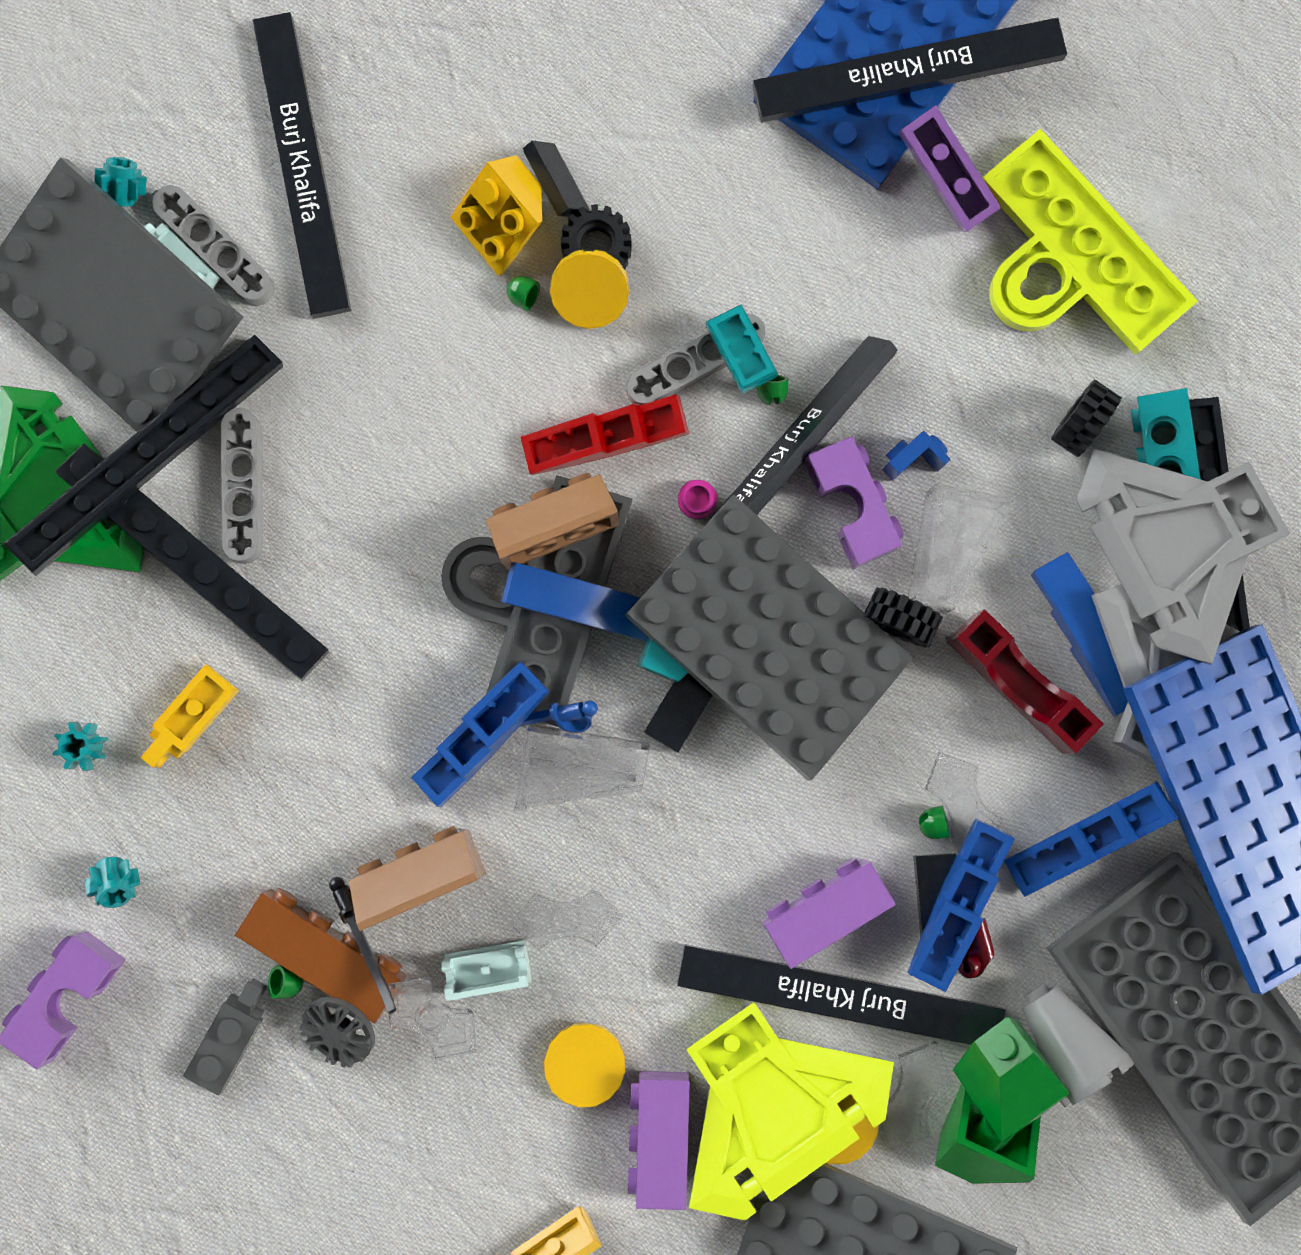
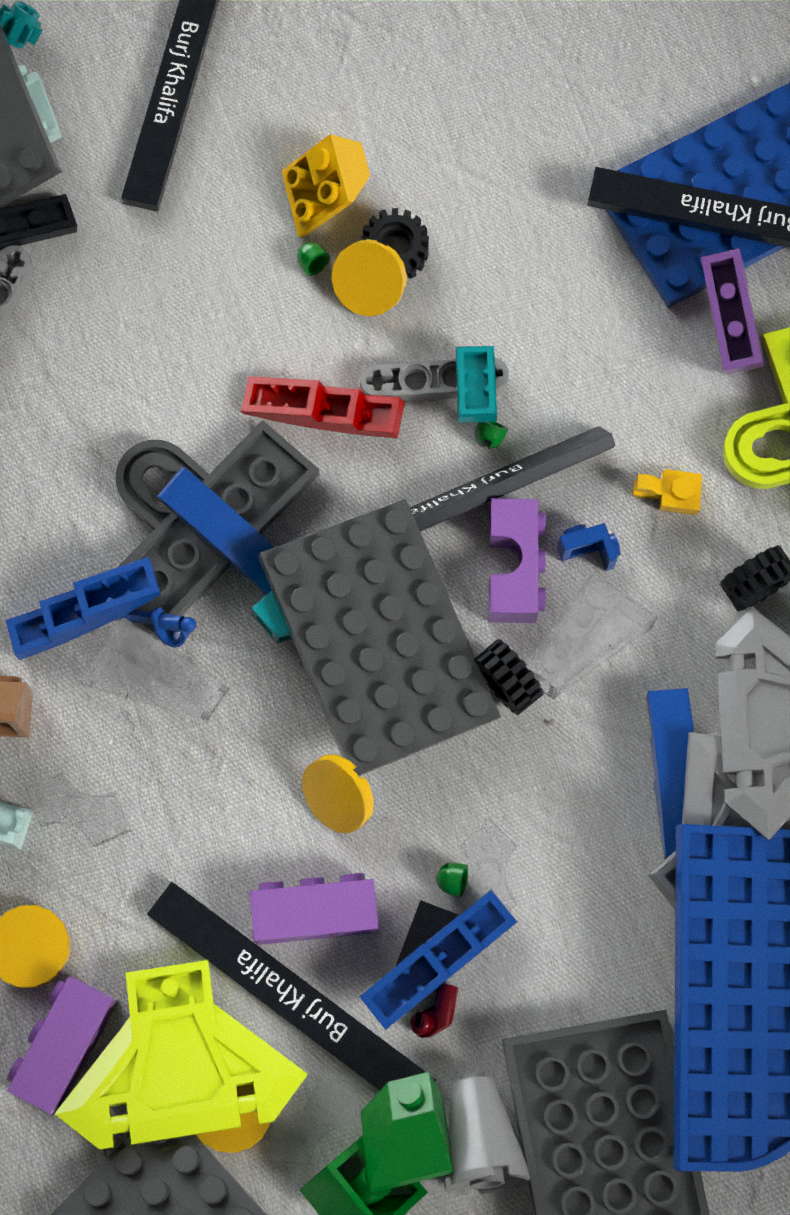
camera: 30 degrees right, 10 degrees down
light grey beam [152,185,275,306] -> none
medium nougat slope [486,473,619,570] -> none
black tile [523,140,590,217] -> none
black tile [644,673,713,753] -> none
dark pink plate [678,480,717,520] -> none
dark red arch [947,609,1104,754] -> none
blue slope [1004,781,1179,897] -> none
none -> yellow tile [302,754,374,833]
none -> yellow plate [632,469,702,515]

